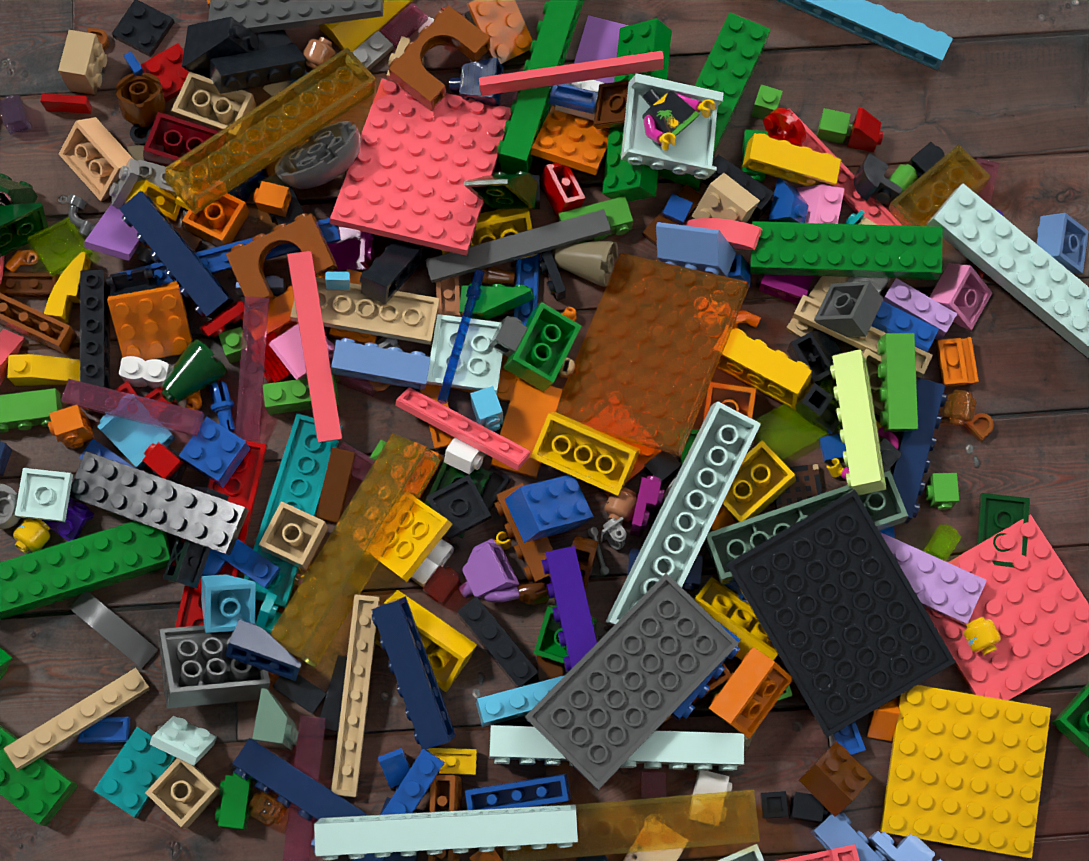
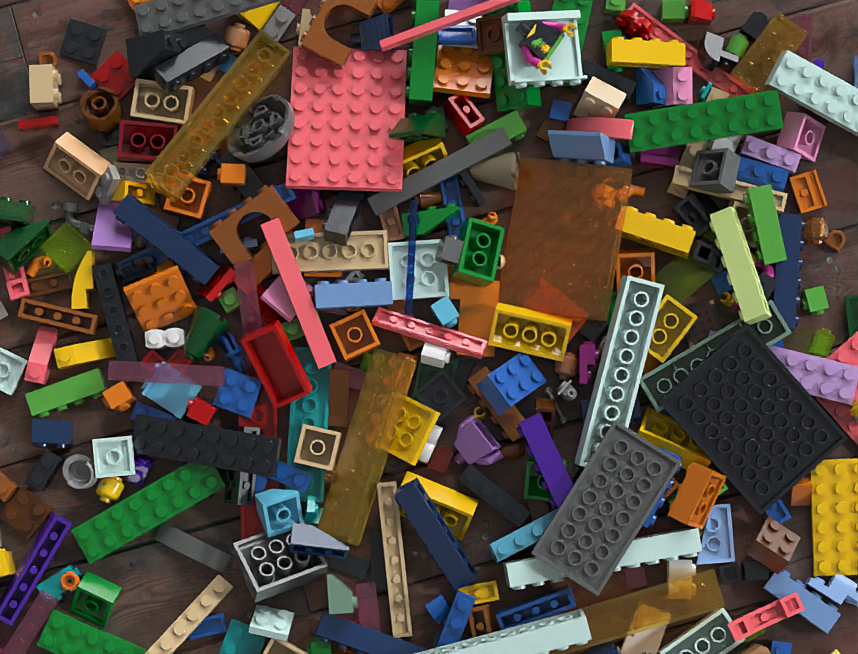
camera: 15 degrees left, 10 degrees up
none -> red piece [240,319,313,409]
none -> orange brick [329,309,381,362]
none -> light blue wing [696,504,735,565]

